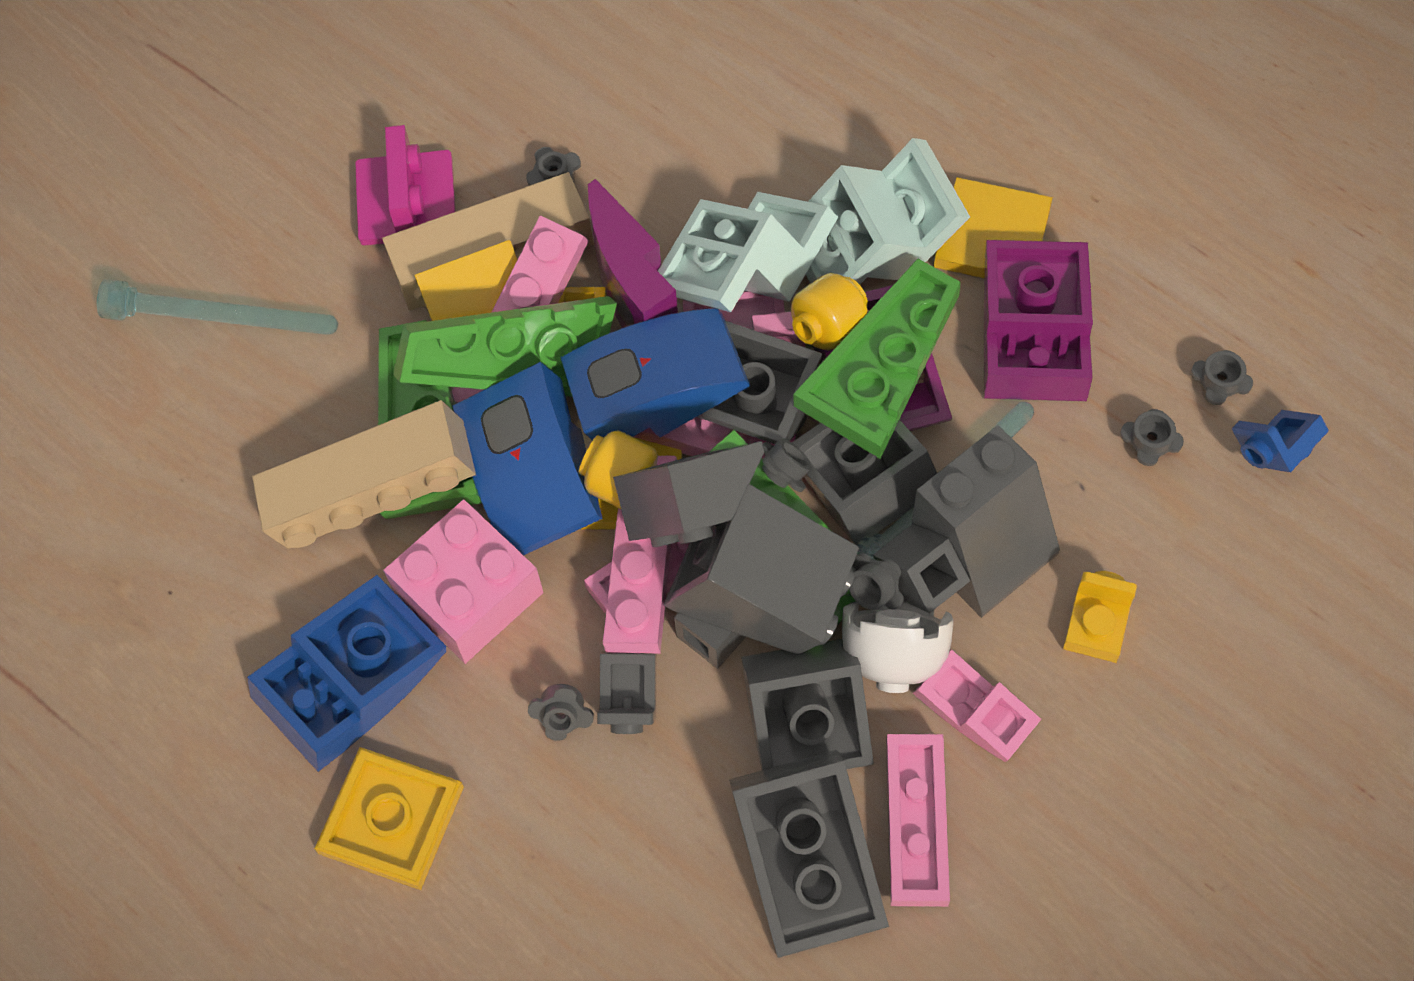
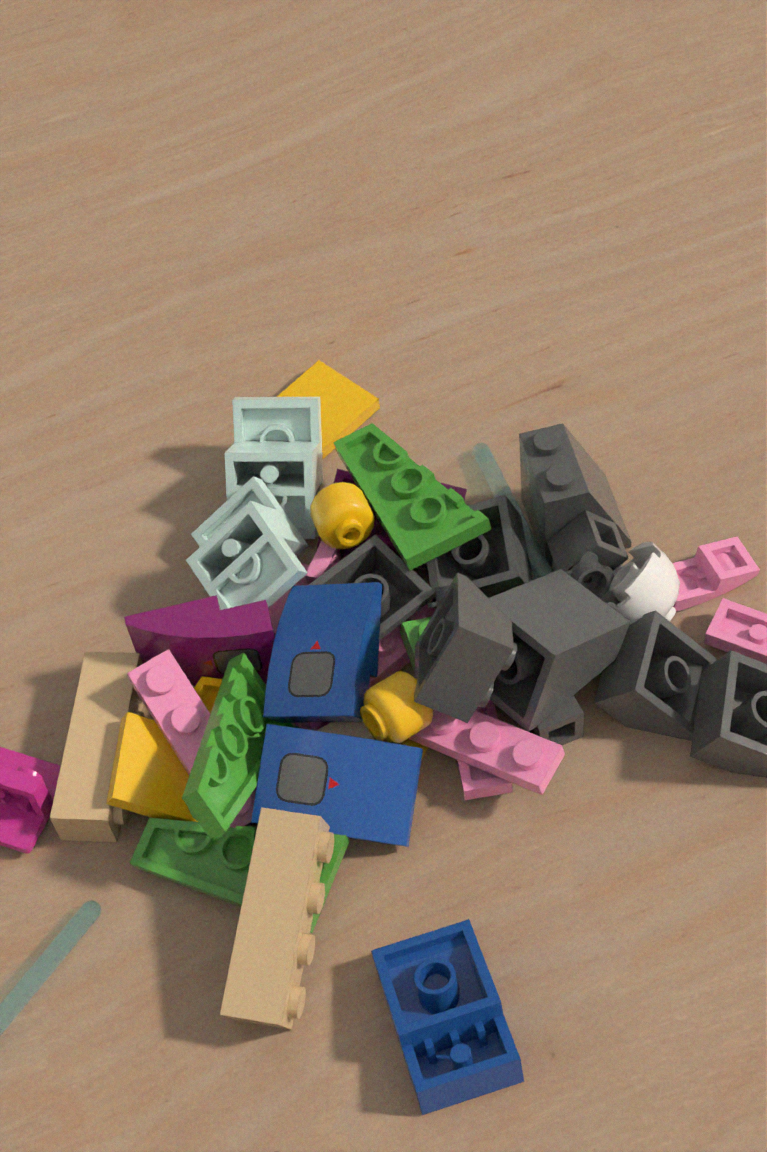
camera: 60 degrees left, 10 degrees down
yellow tile [314,747,464,890] -> none
bright pink brick [384,499,544,664] -> none
dark grey plate [526,147,581,186] -> none
dark grey plate [528,684,594,741] -> none
dark grey bracket [597,651,656,734] -> none
magenta slope [984,240,1093,401] -> none
yellow bracket [1063,571,1137,663] -> none
dark grey plate [1120,409,1184,466] -> none
dark grey plate [1191,350,1253,405] -> none
blue bracket [1232,410,1329,473] -> none

